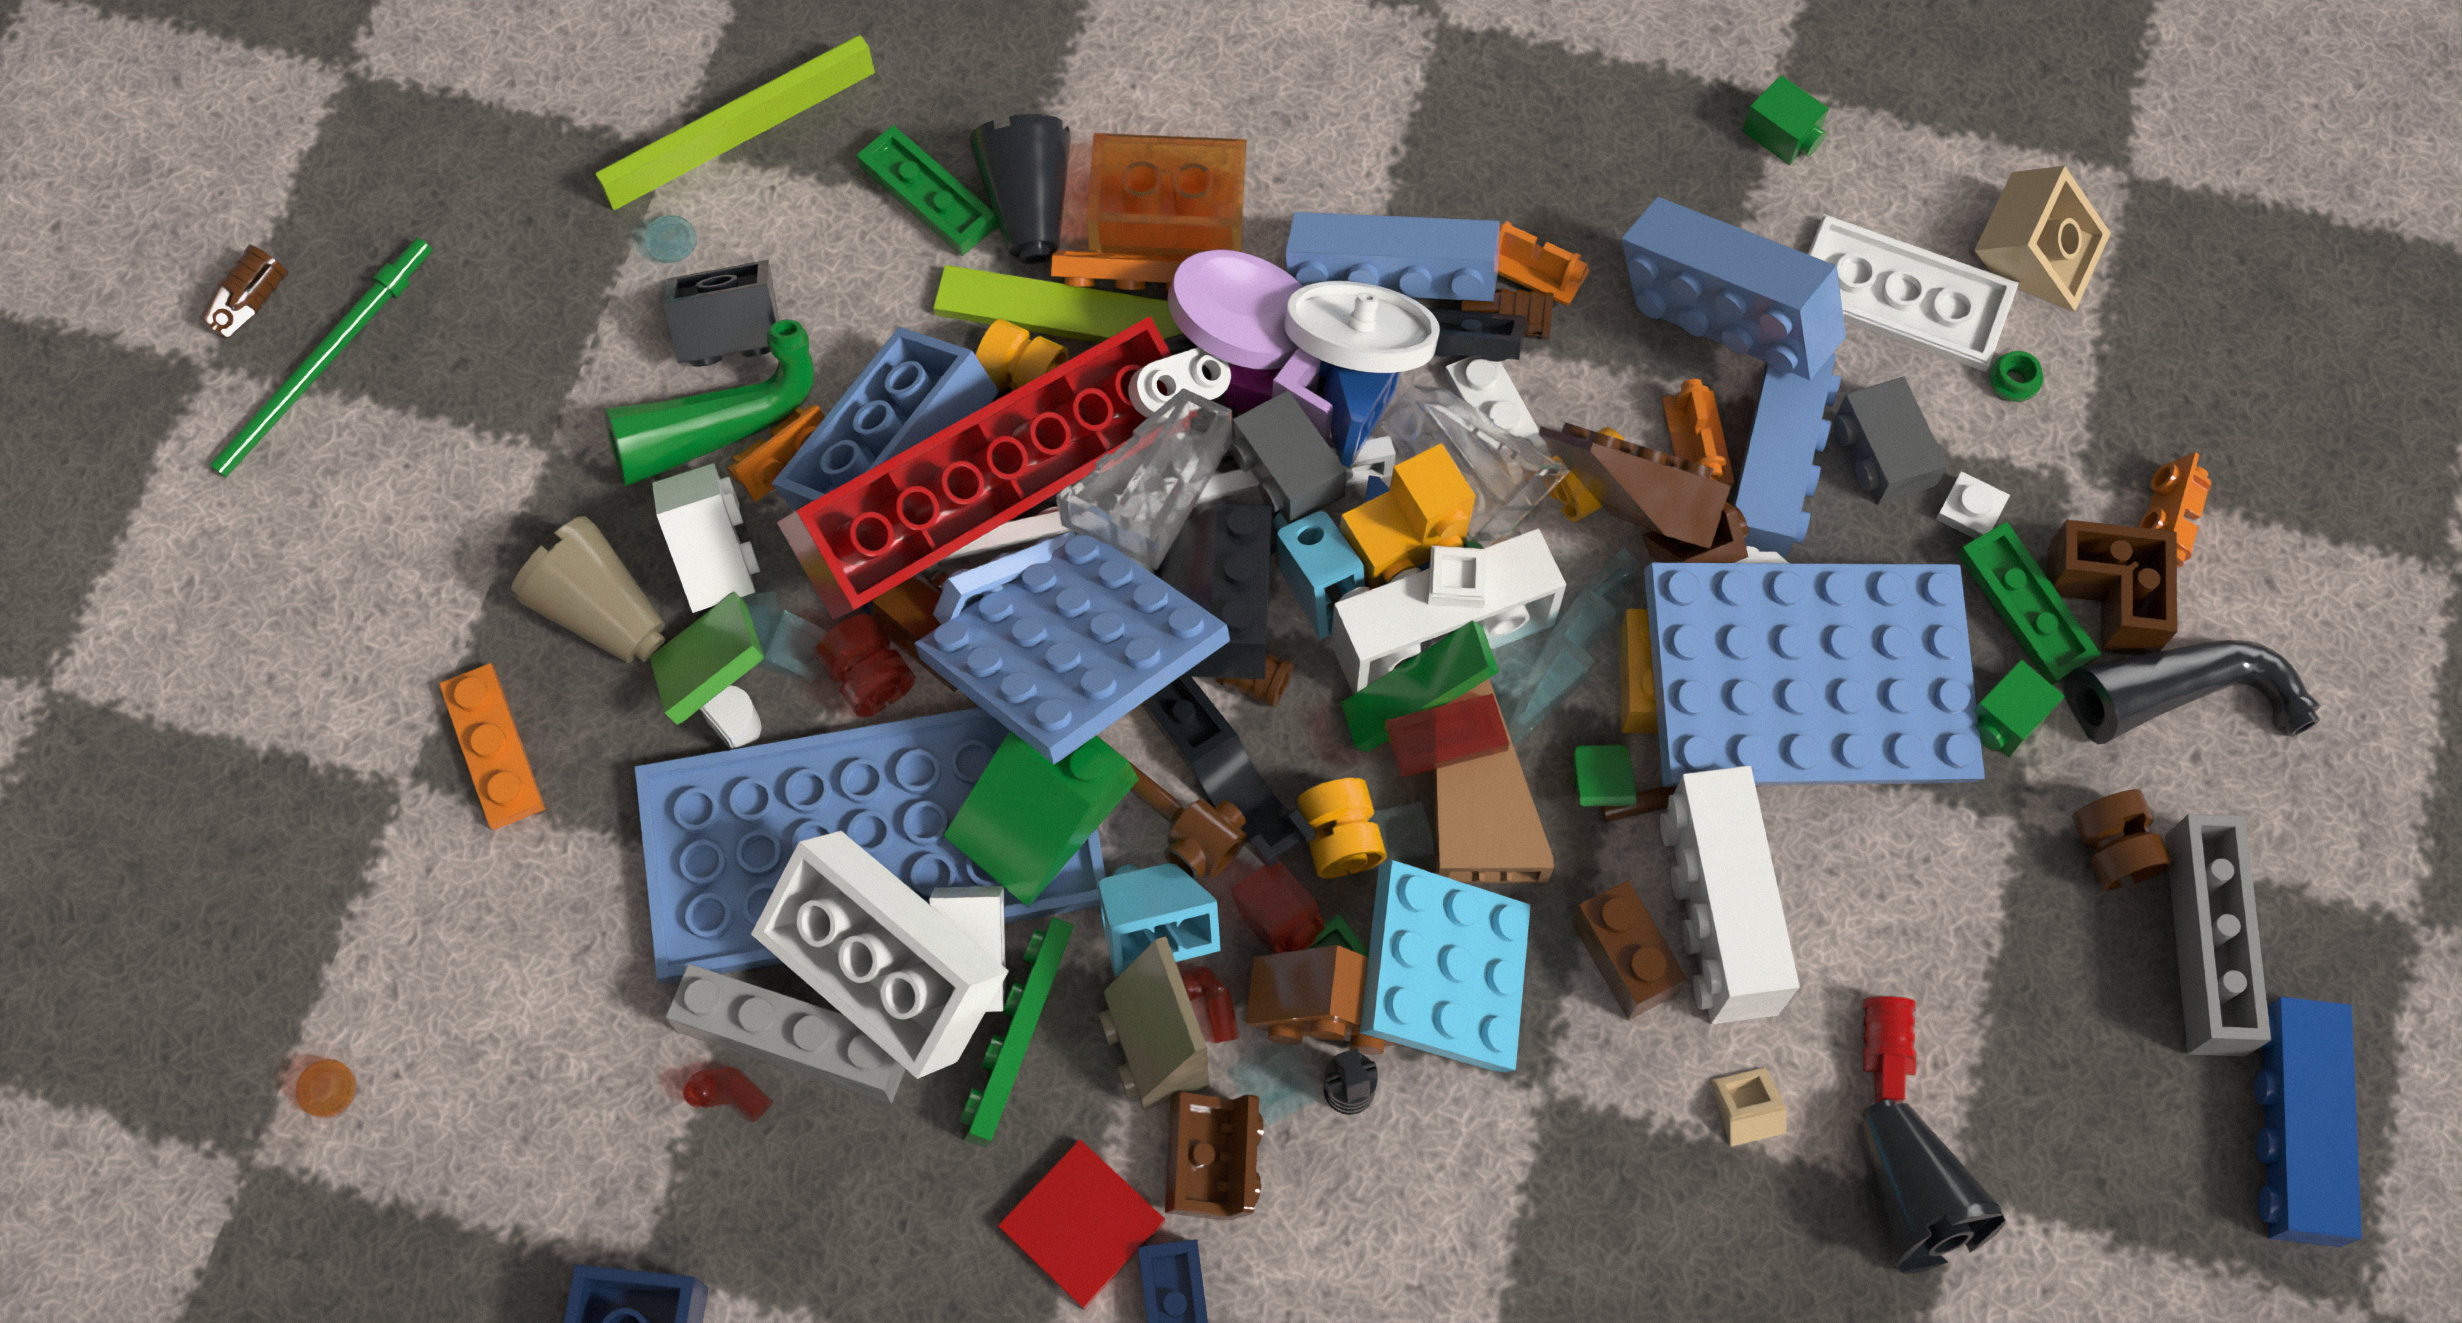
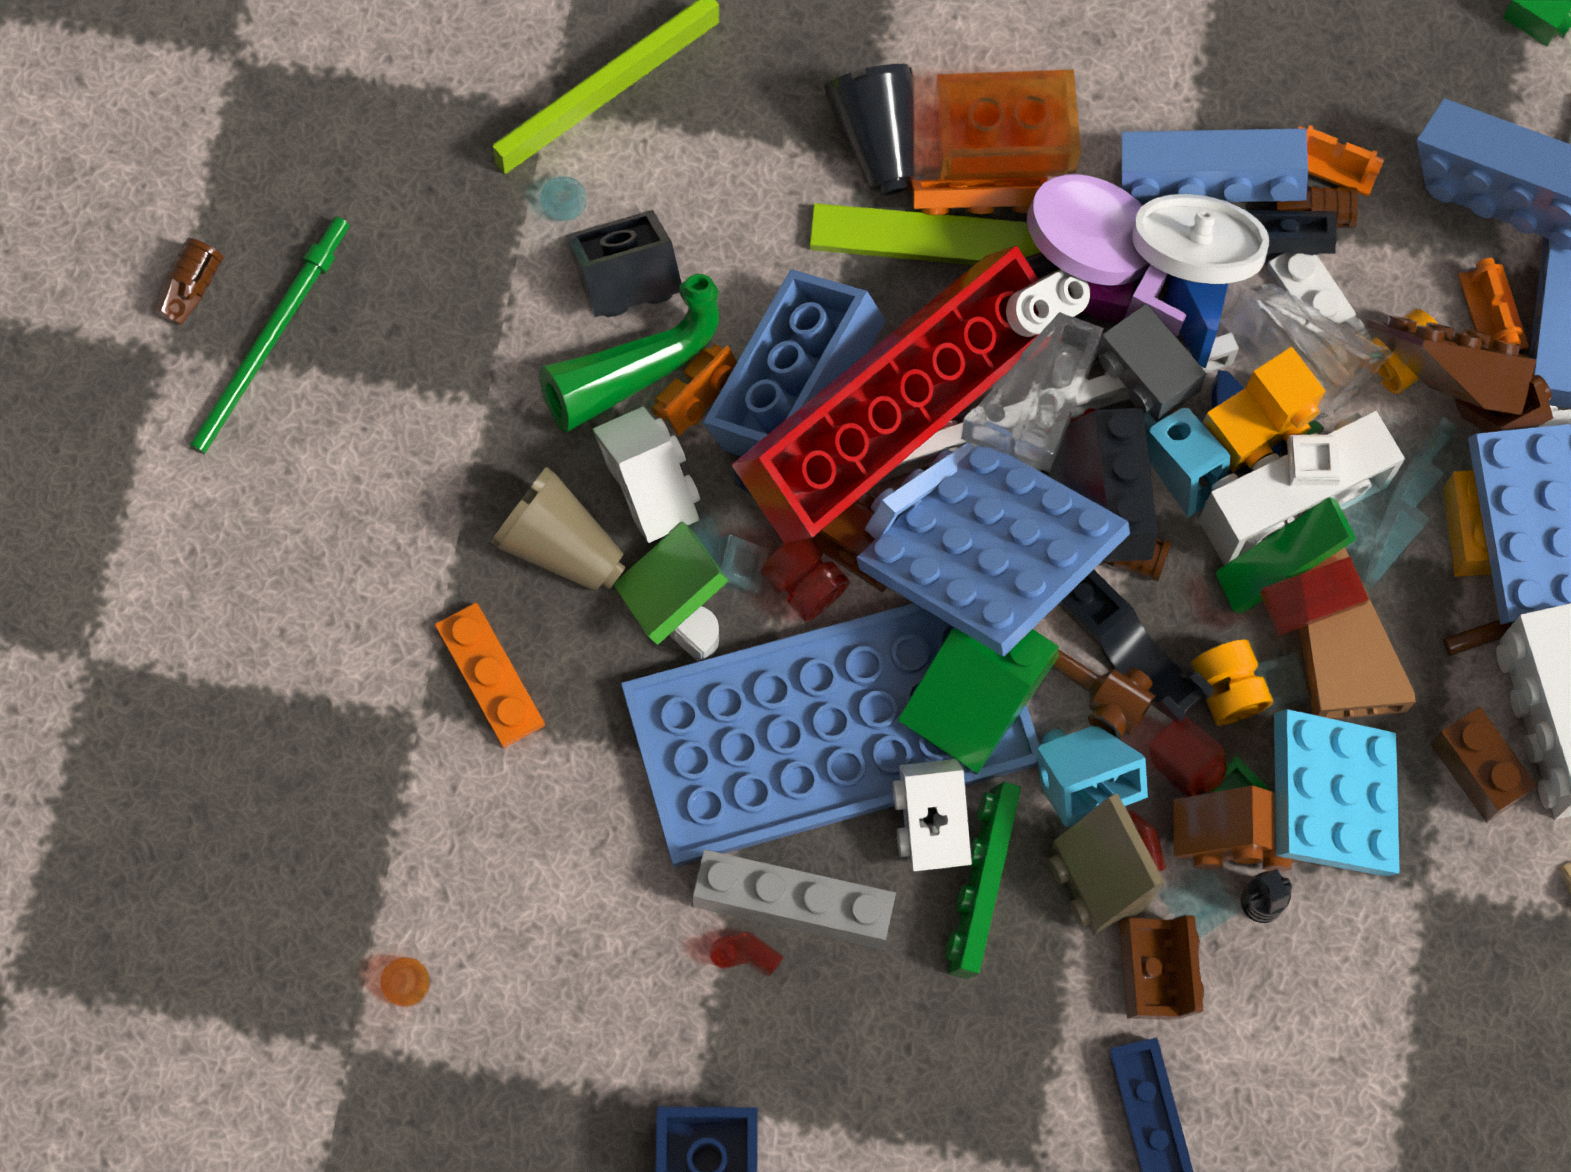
camera: 10 degrees left, 5 degrees up
white brick [751,831,1009,1079] -> none
green plate [856,125,998,256] -> none
light orange wheel [975,318,1069,392] -> none
red tile [998,1139,1166,1310] -> none
green slope [1573,745,1636,807] -> none

